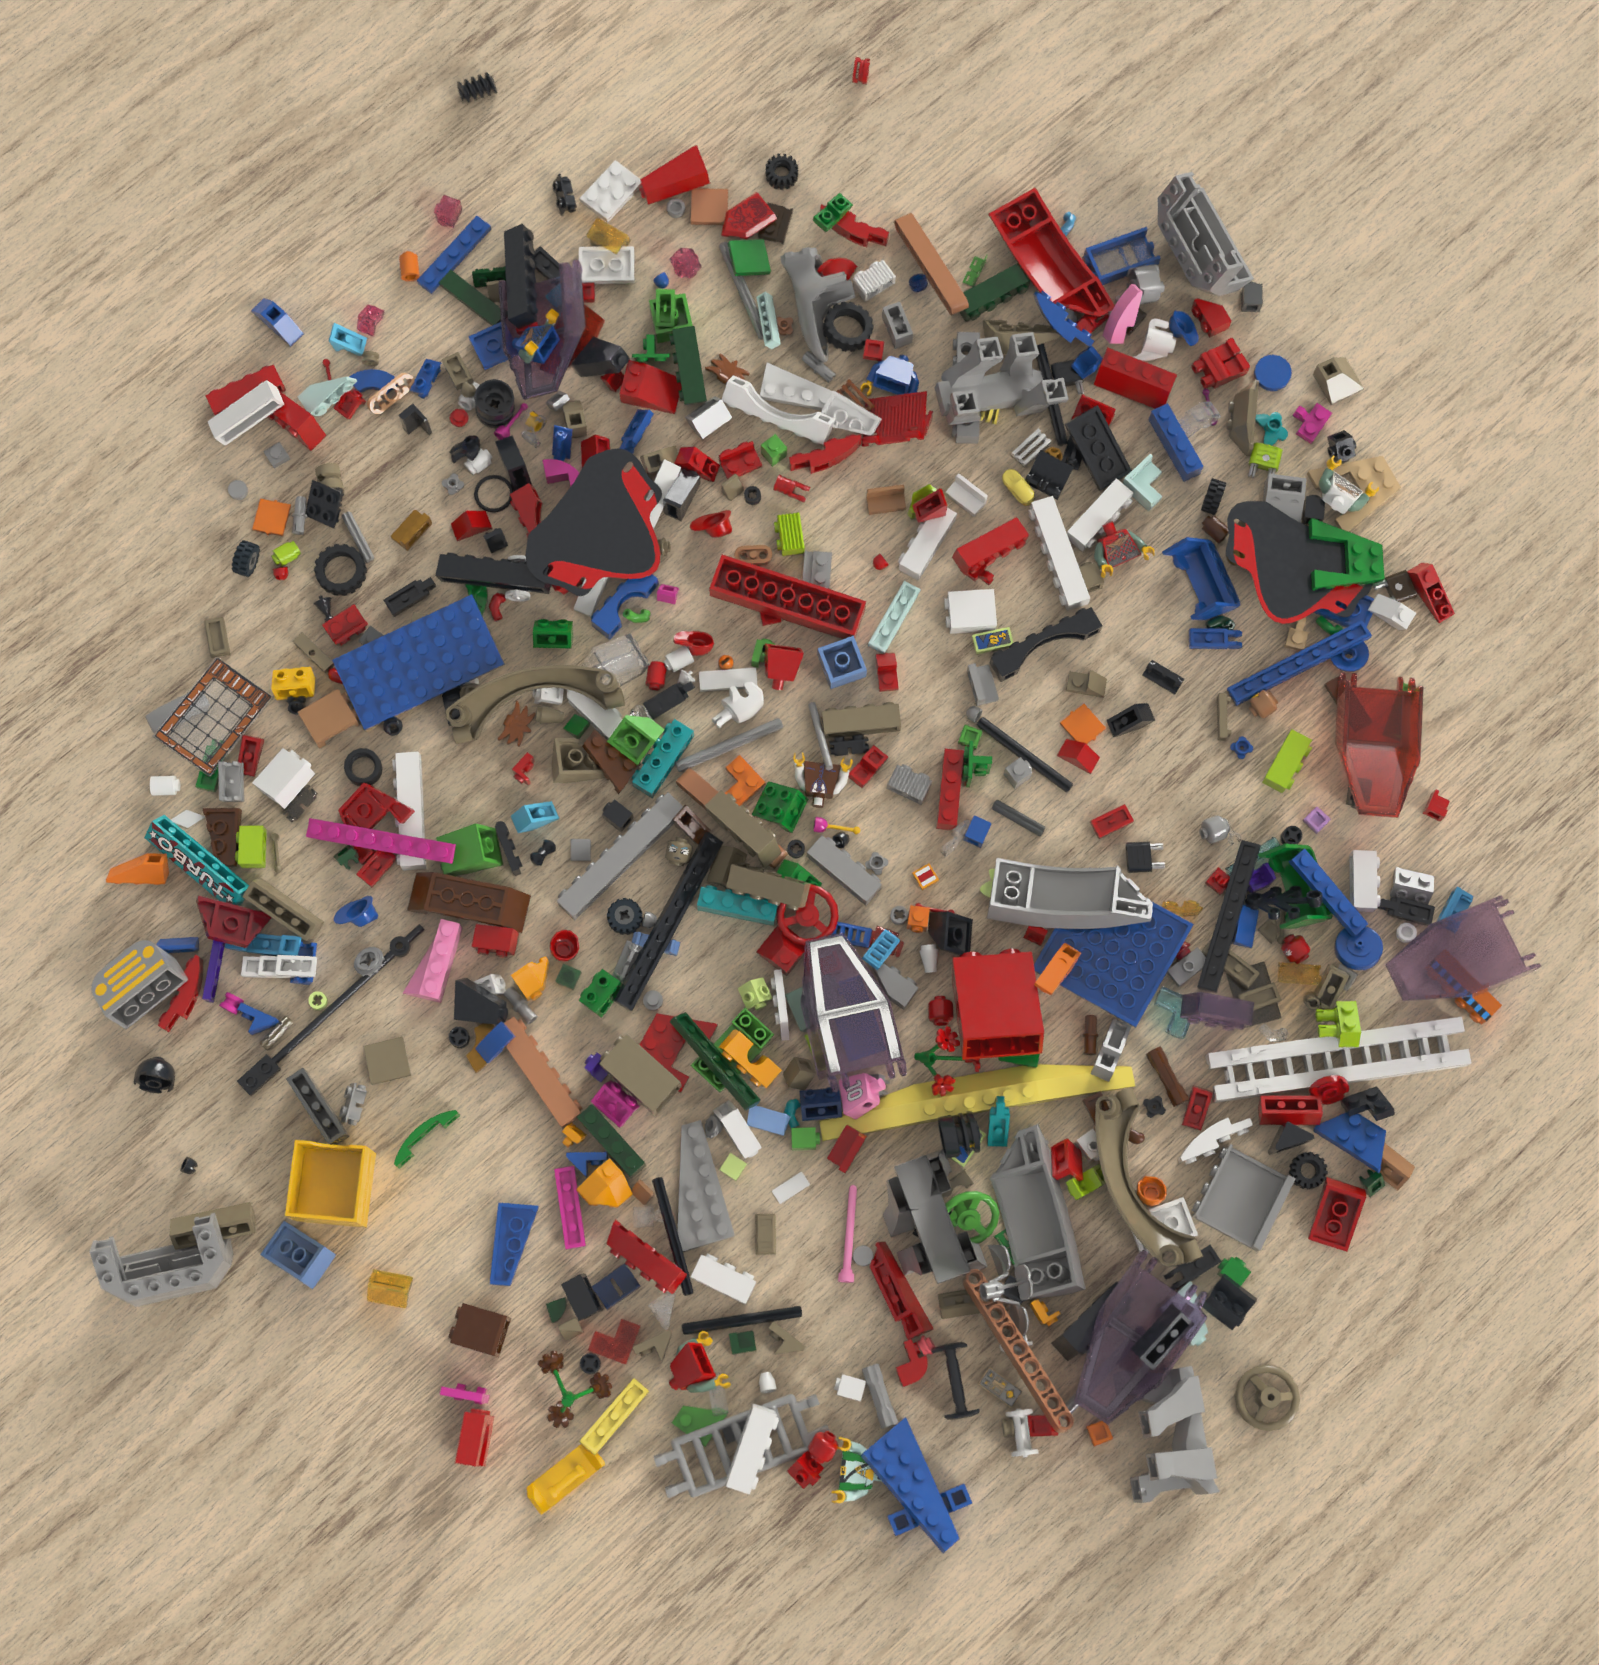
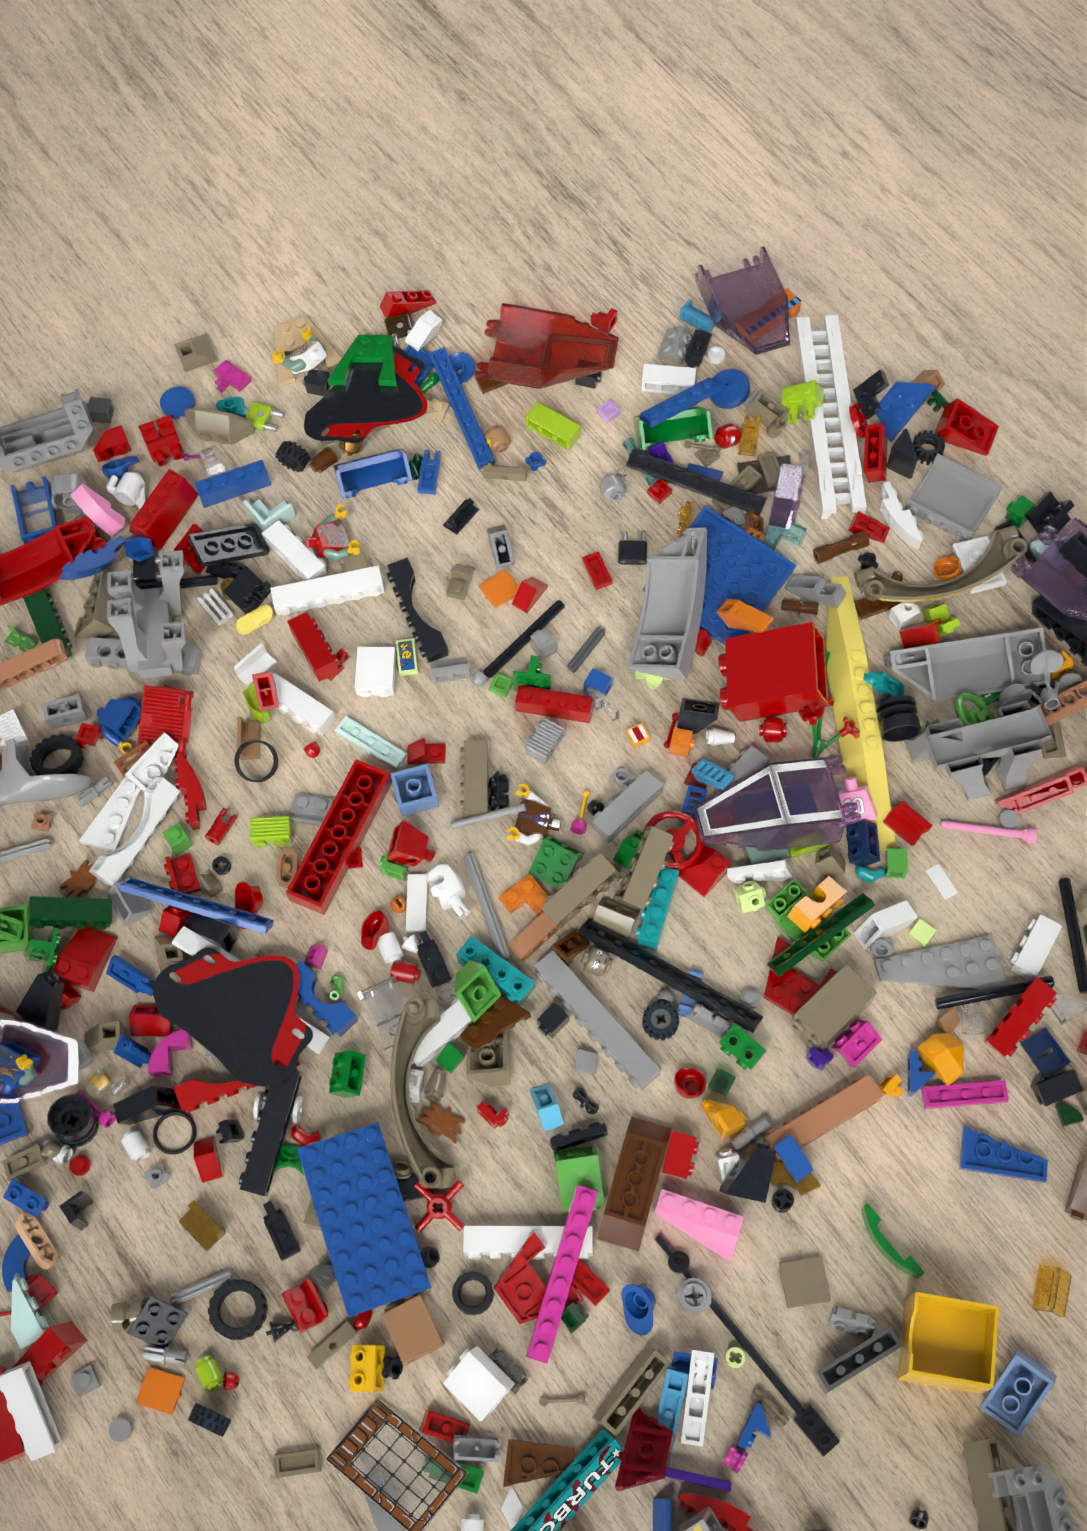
camera: 80 degrees left, 10 degrees down
lime brick [235,825,267,868] -> none
black plate [450,435,480,463] -> none
dark green brick [577,1104,646,1179] -> none
light blue slope [747,1106,790,1136] -> none
dark tan tile [755,1214,776,1255] -> none
light aqua piece [756,292,781,349] -> none
black bush [787,840,805,859] -> none
red slope [848,745,889,788] -> none
light grey bush [890,906,908,925] -> none
clear blue tile [909,274,928,292] -> none
black plant [1245,886,1323,920] -> none
light grey slope [1263,474,1307,522] -> none
black wheel [1280,826,1302,844] -> none
black brick [1327,430,1356,462] -> none
none -> blue tile [119,877,274,934]
none -> black tyre [234,740,278,783]
none -> red bar [414,1180,465,1233]
none -> dark orange tile [744,511,765,541]

